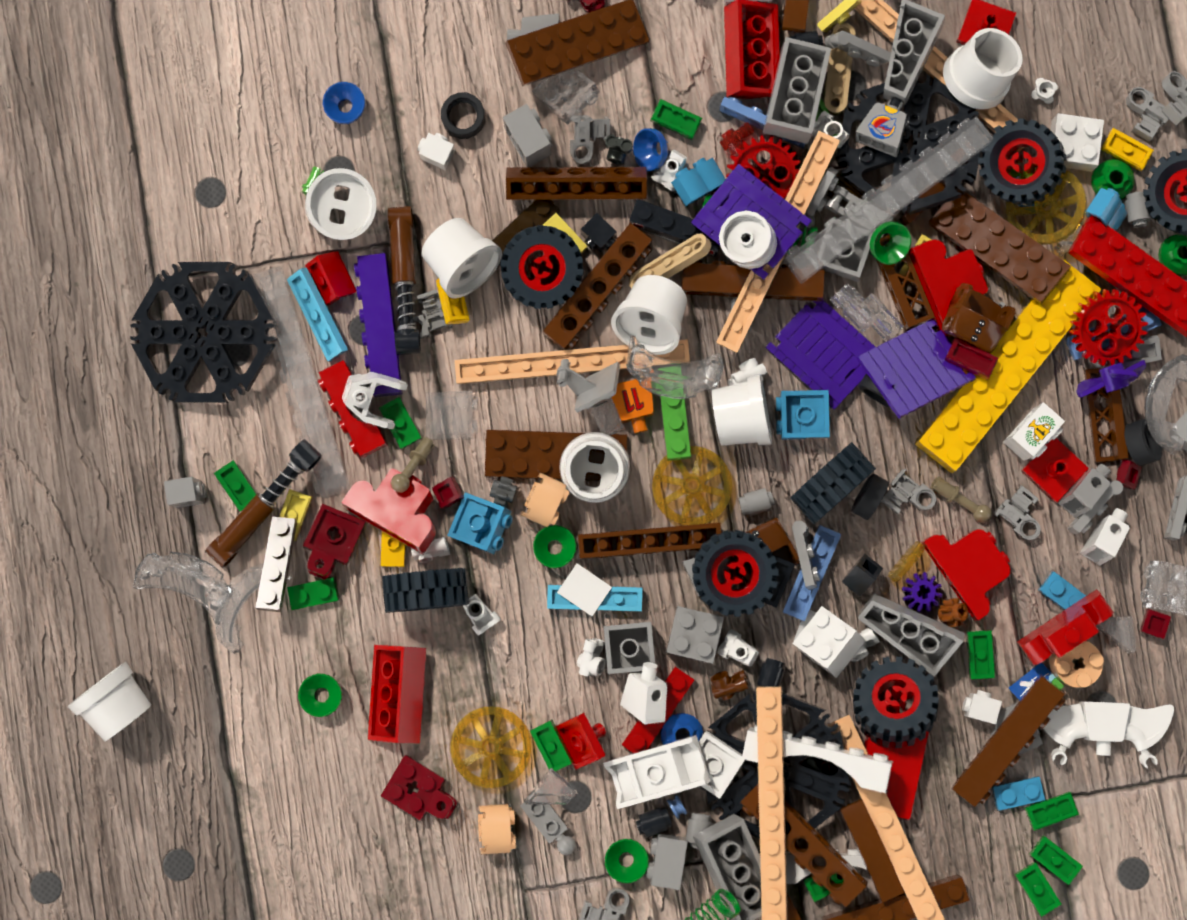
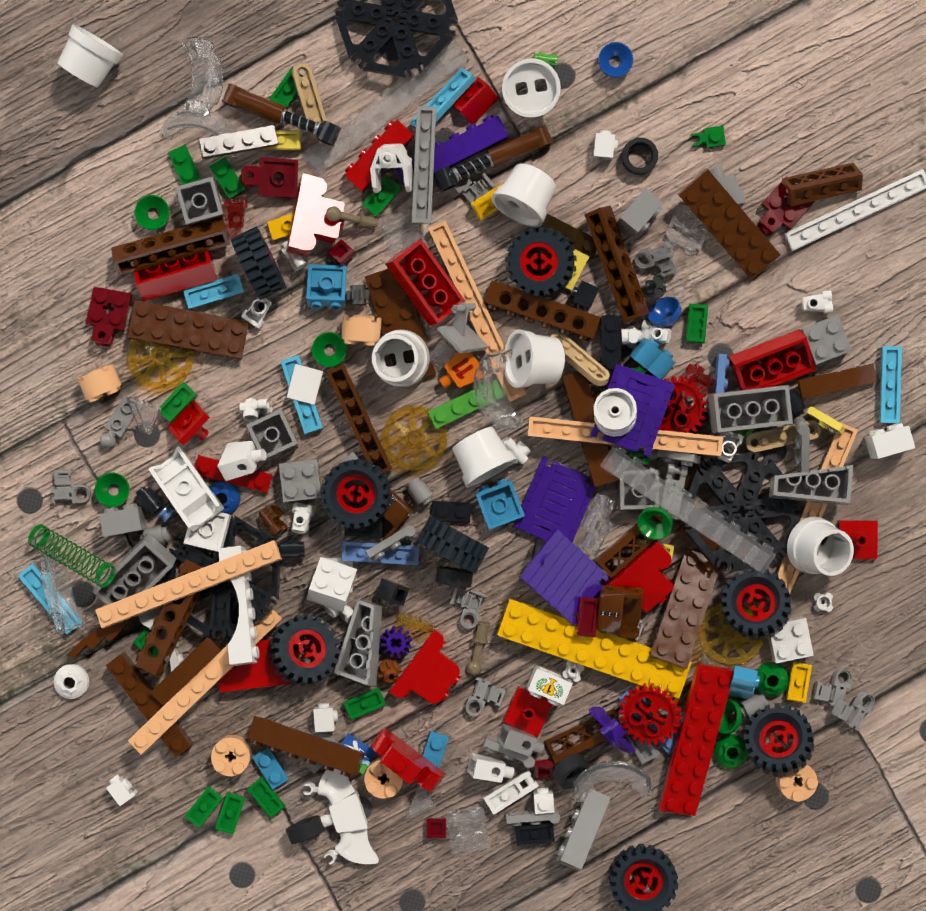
camera: 70 degrees right, 5 degrees up
light grey brick [164,477,207,508] -> none
light grey torso [855,97,907,157] -> none
none -> reddish brown brick [111,216,230,276]
none -> reddish brown plate [127,300,249,360]
none -> green plate [168,144,201,185]
none -> light grey brick [175,177,226,226]
none -> medium azure plate [183,274,245,309]
none -> light nougat brick [211,735,252,776]
none -> clear red plate [224,199,248,229]
none -> black tyre [286,815,325,844]
none -> tan plate [292,63,327,138]
none -> red slope [385,239,465,326]
none -> light grey plate [412,106,437,224]
none -> black plate [432,501,471,522]
none -> white plate [483,769,539,815]
none -> white brick [533,788,554,814]
none -> white plate [562,660,584,682]
none -> white plate [621,325,641,349]
none -> green plate [691,126,726,148]
none -> green piece [718,699,742,734]

